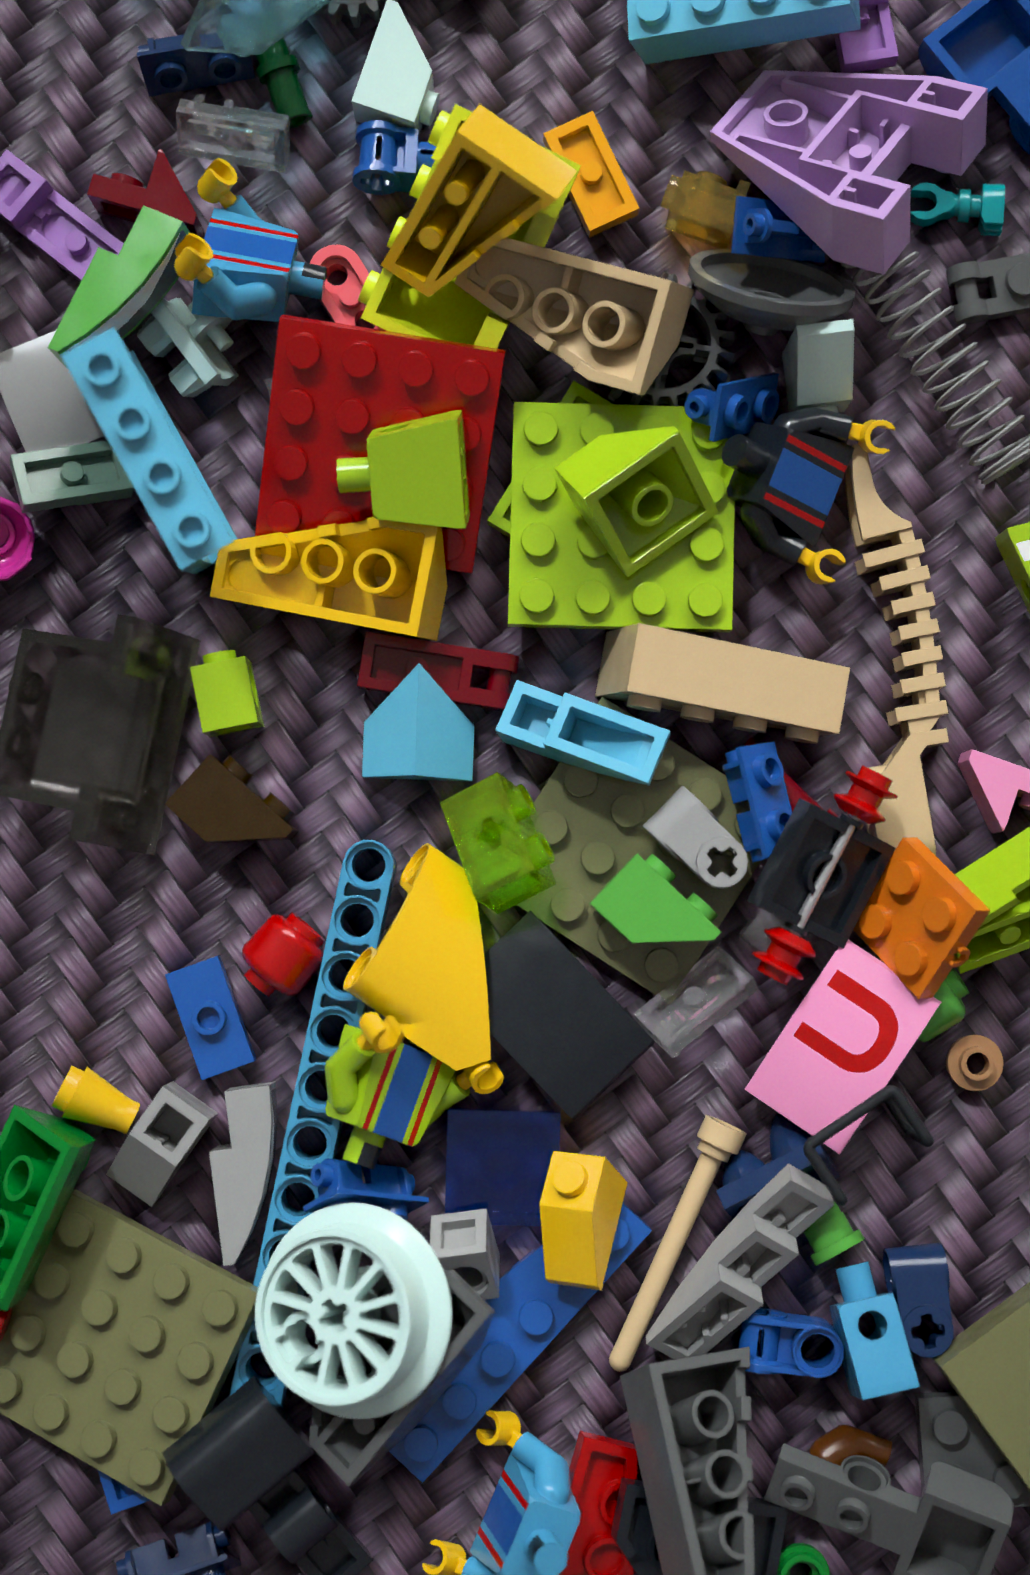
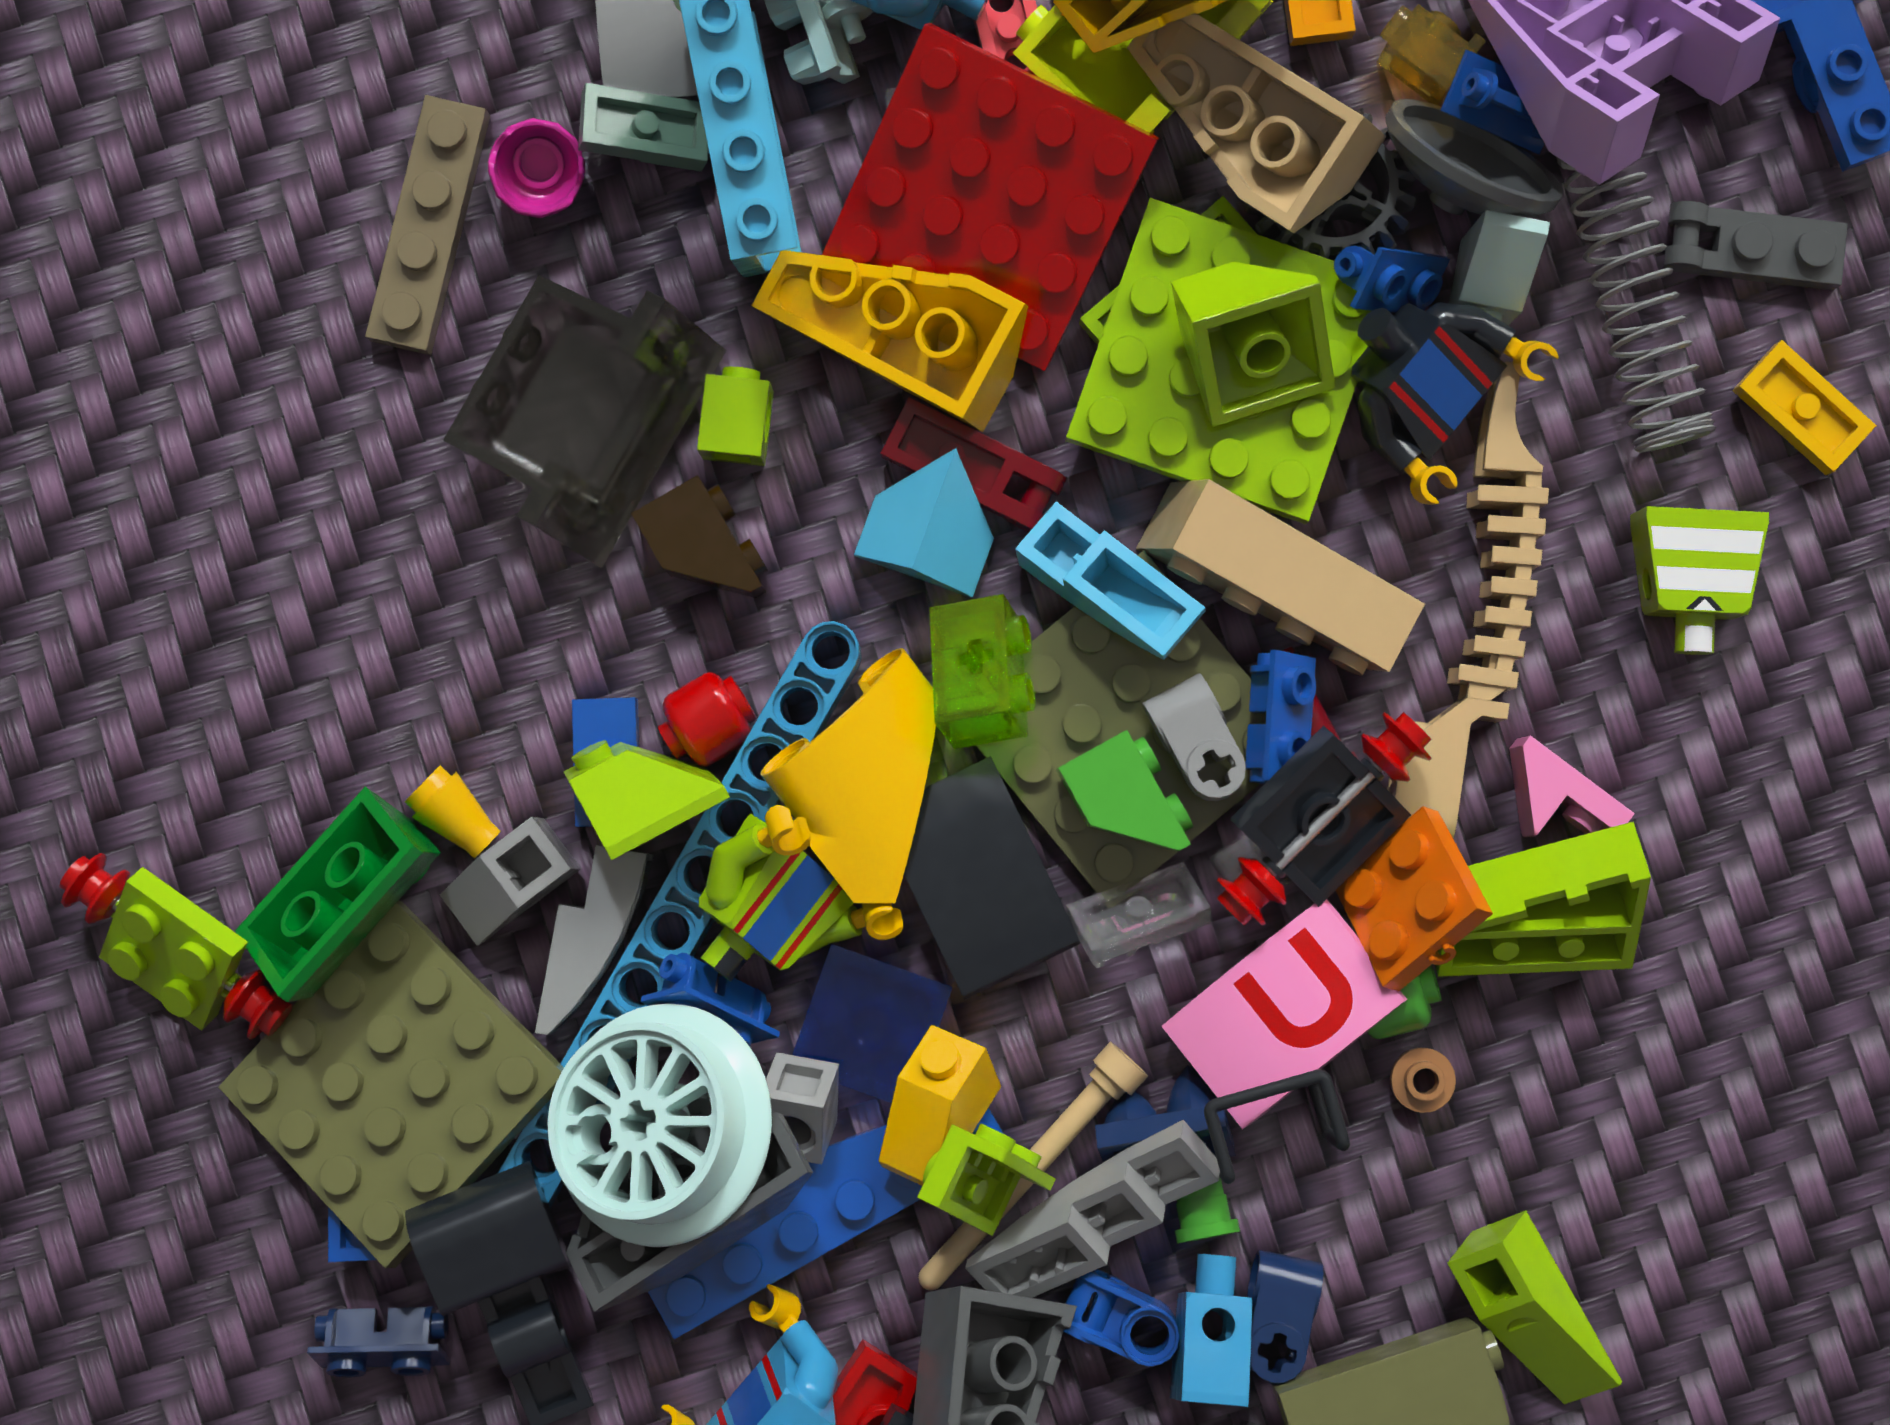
camera: 25 degrees right, 0 degrees up
lime torso [337,410,470,529] -> none
teal piece [910,182,1005,236] -> none
none -> lime slope [564,740,730,860]
none -> lime bracket [917,1124,1056,1236]

